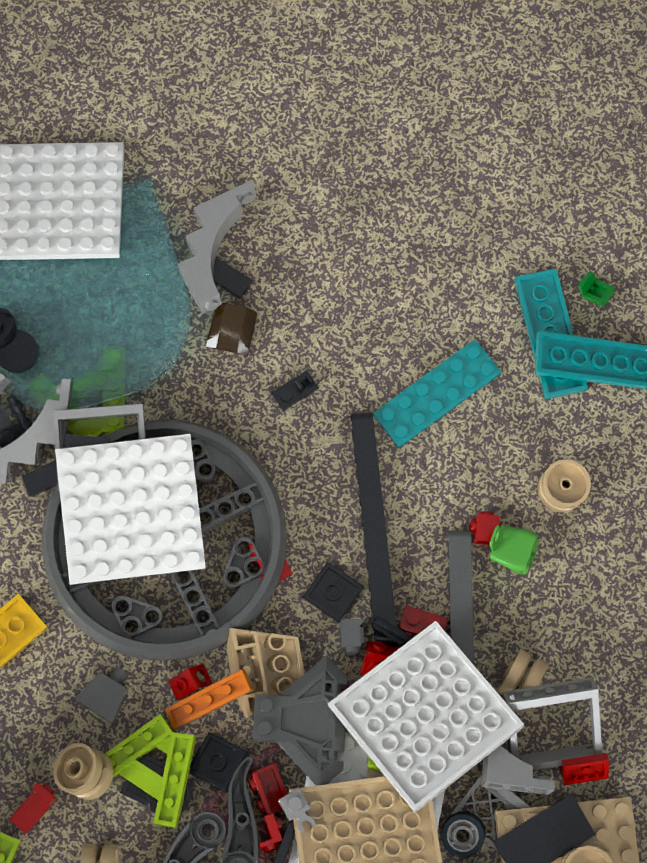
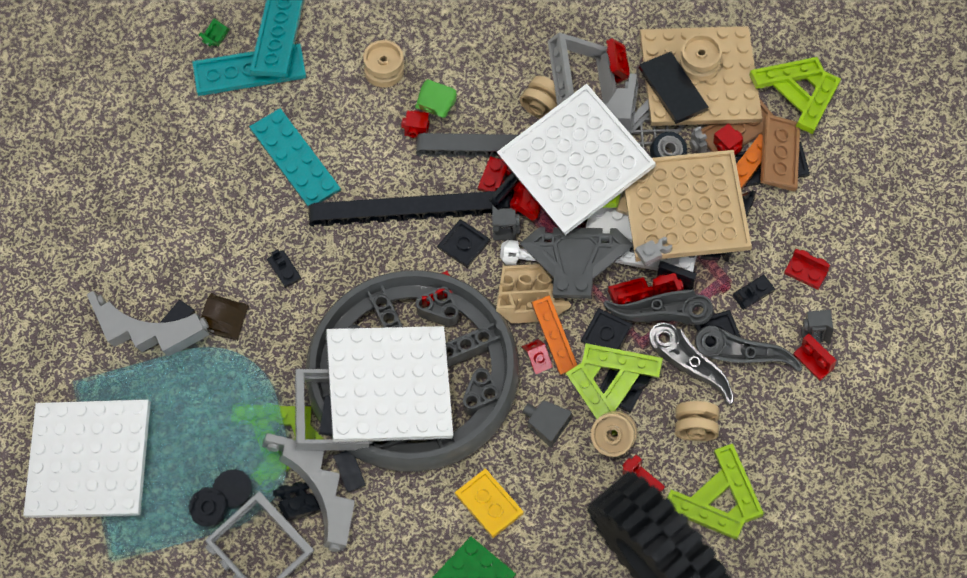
camera: 80 degrees left, 10 degrees down
none -> white piece [500,240,536,266]

